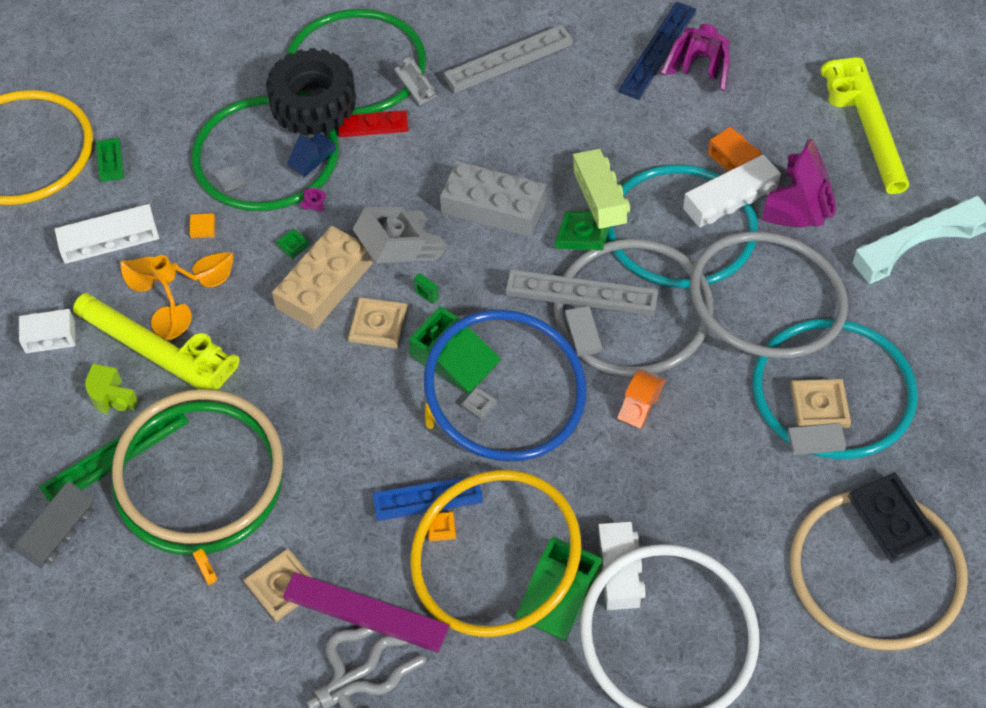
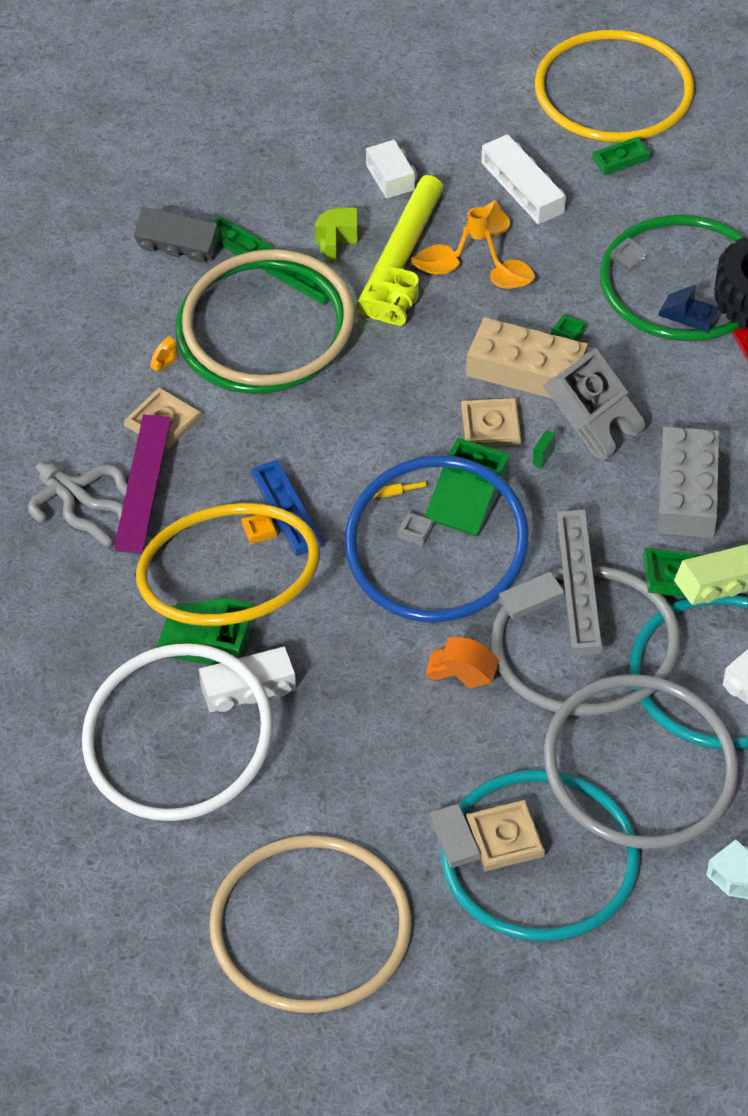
camera: 75 degrees right, 5 degrees down
light orange tile [189,213,215,238] -> none
magenta plate [301,188,326,212] -> none
black tile [848,472,940,564] -> none

